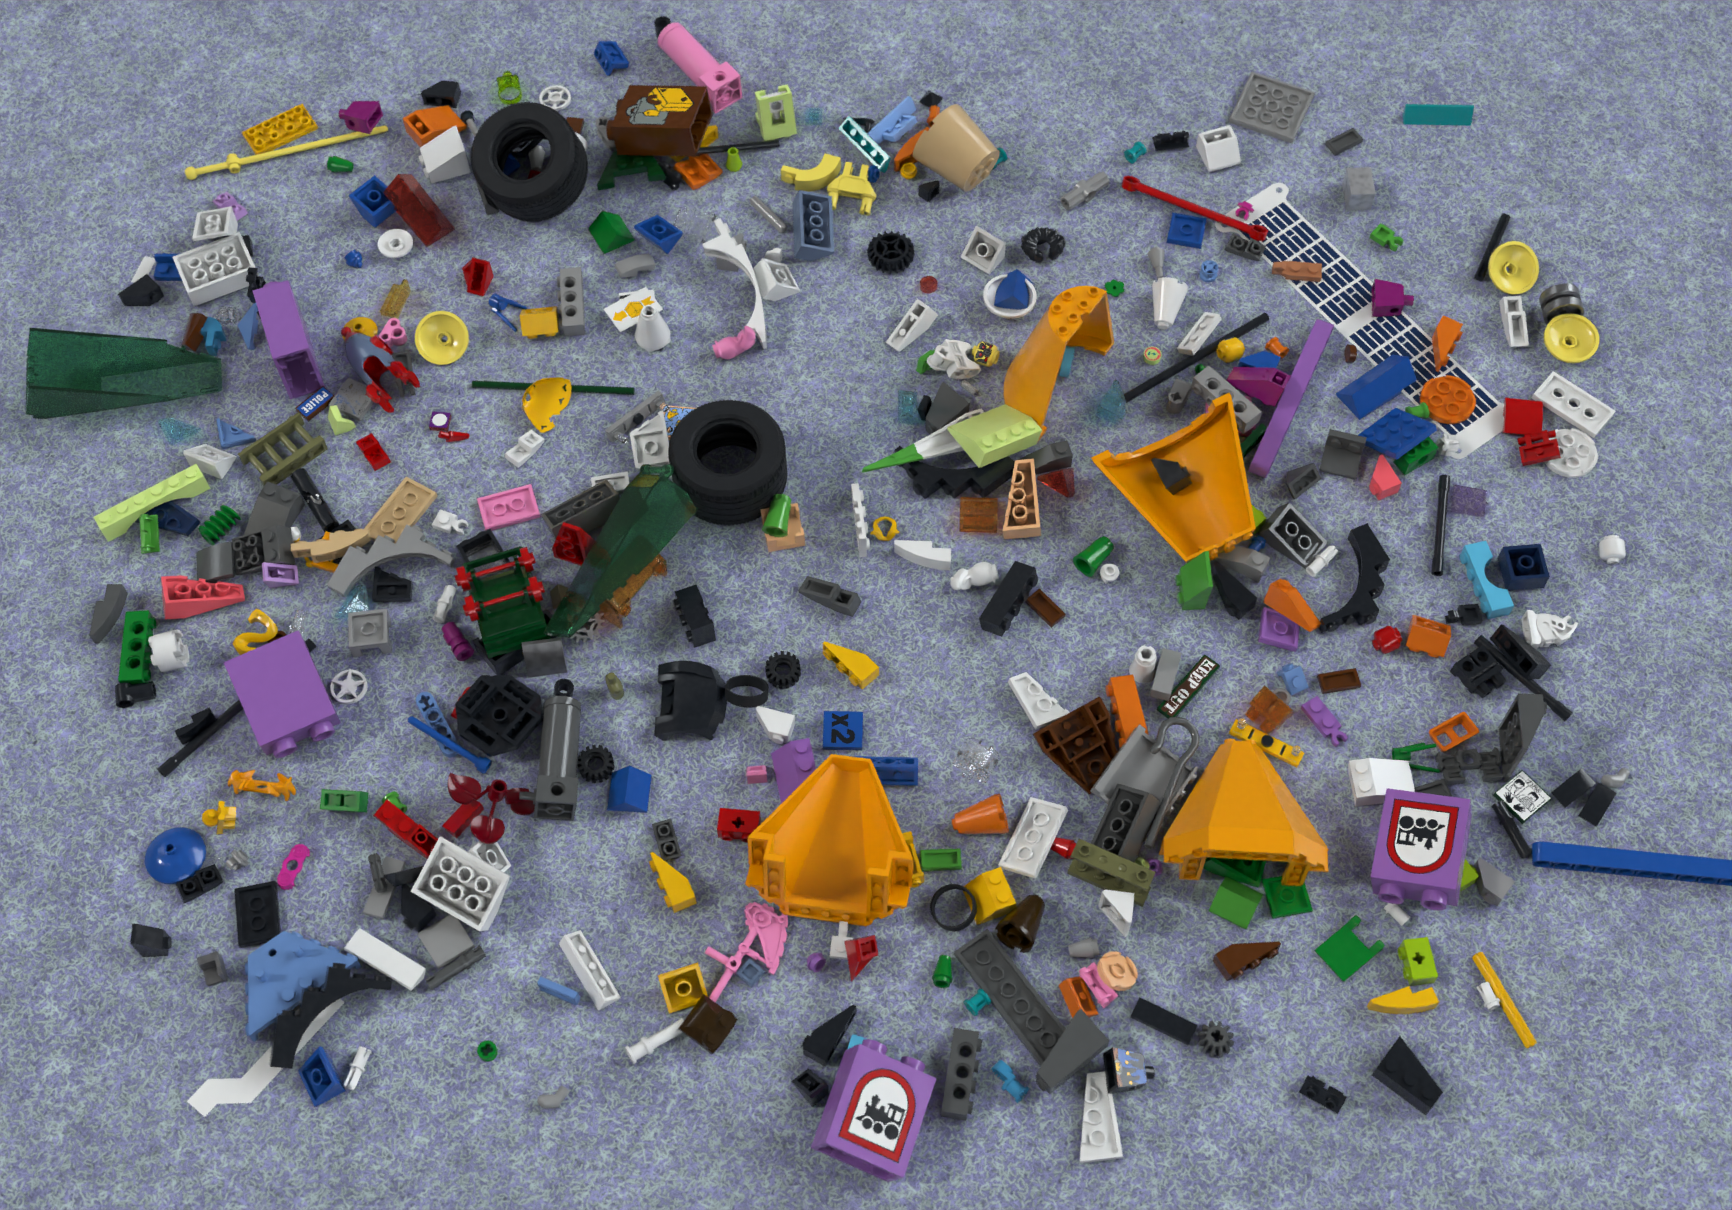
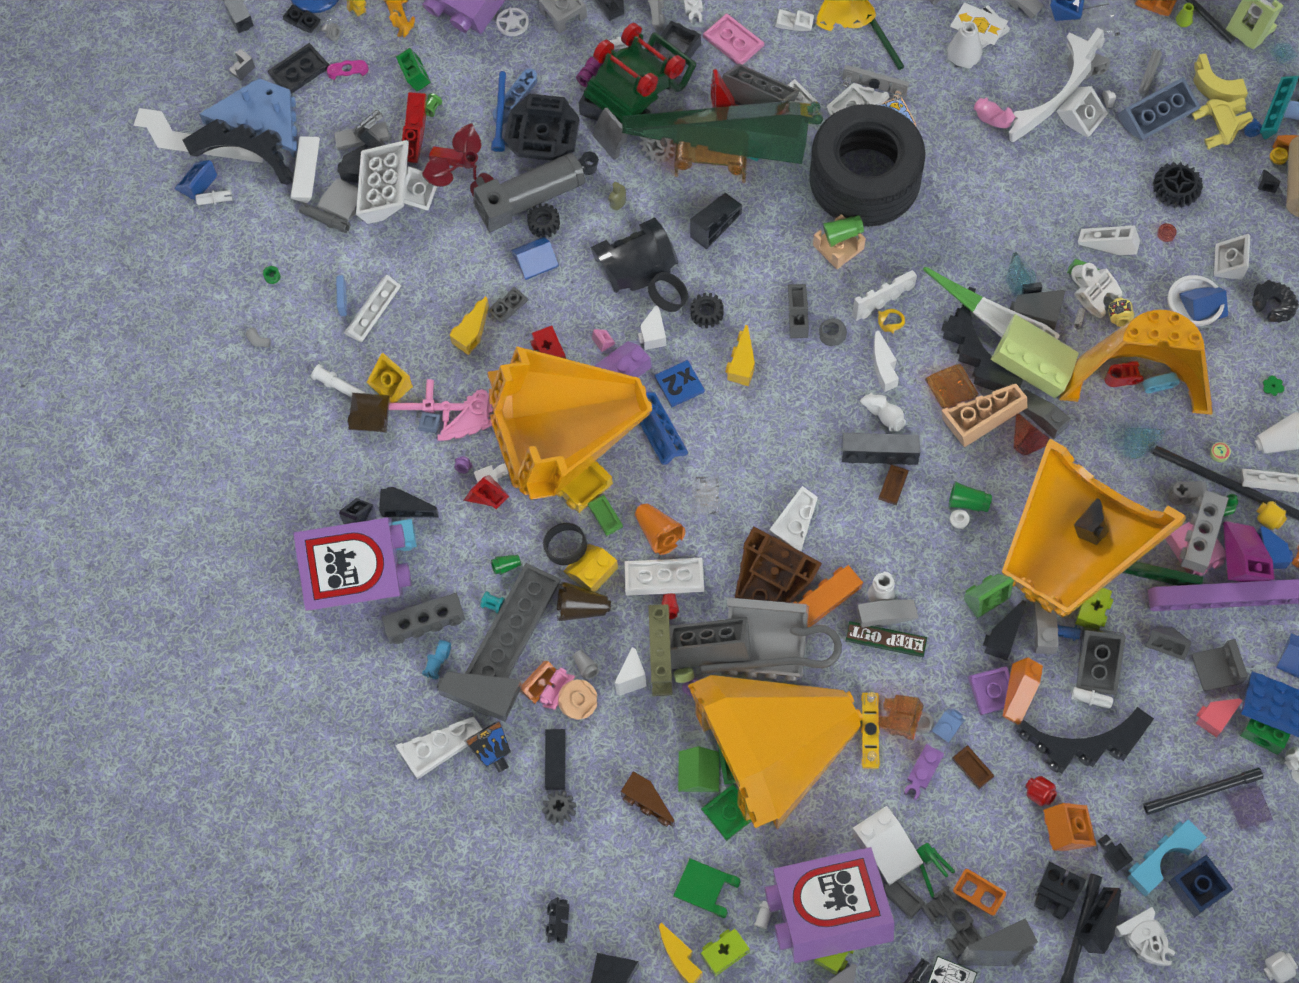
camera: 65 degrees right, 5 degrees up
none -> dark grey piece [819,318,847,346]

